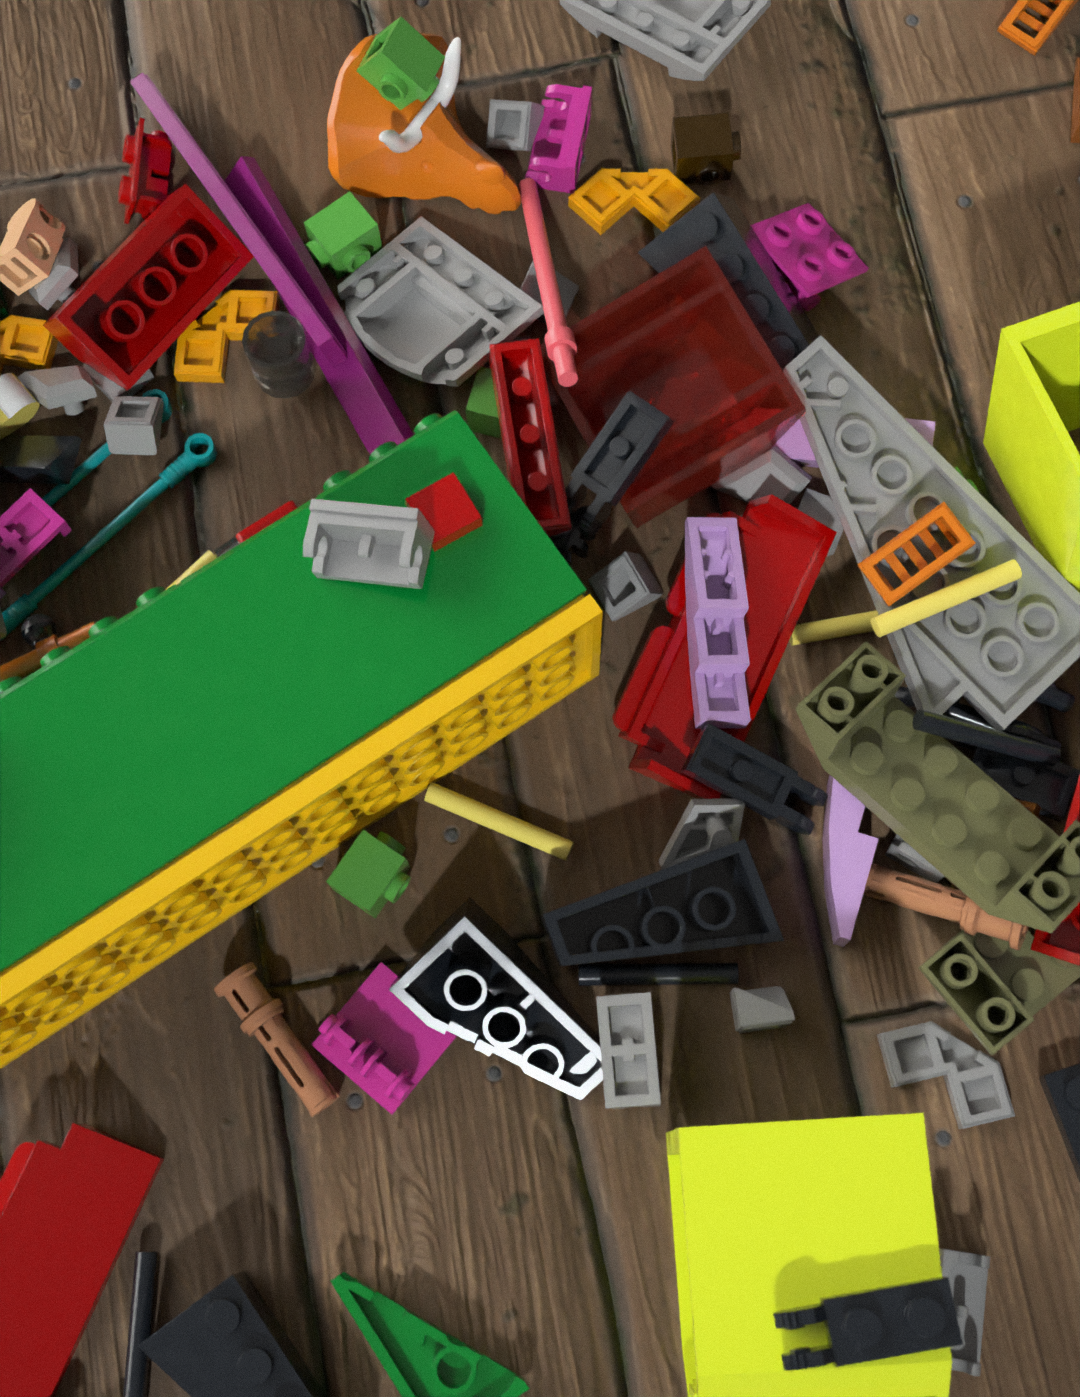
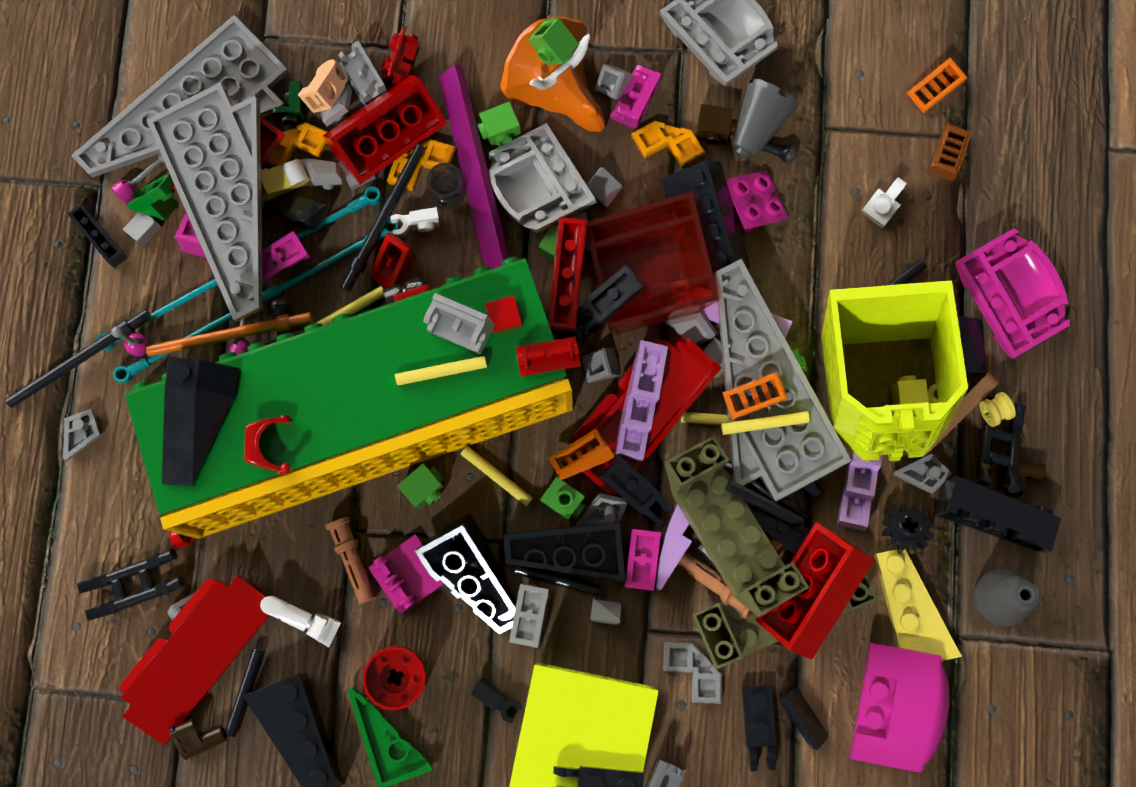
camera: 15 degrees right, 5 degrees up
light grey slope [103,396,163,455] -> none
magenta tile [130,72,347,368] -> none
coral bar [518,178,578,387] -> none
none -> red helmet [244,415,292,474]
none -> white piece [260,596,341,647]
none -> light grey hinge [339,41,387,106]
none -> black bar [340,144,426,292]
none -> red wheel [362,646,427,711]
none -> red slope [369,232,417,291]
none -> white plate [390,207,439,238]
none -> light yellow bar [395,356,487,386]
none -> black bar [471,678,522,723]
none -> red hinge [516,337,581,377]
none -> bright green brick [540,477,586,522]
none -> orange slope [548,428,615,480]
none -> dark pink hinge [625,529,661,592]
none -> dark grey cone [732,79,799,159]
none -> black piece [761,142,797,163]
none -> white plate [860,177,907,229]

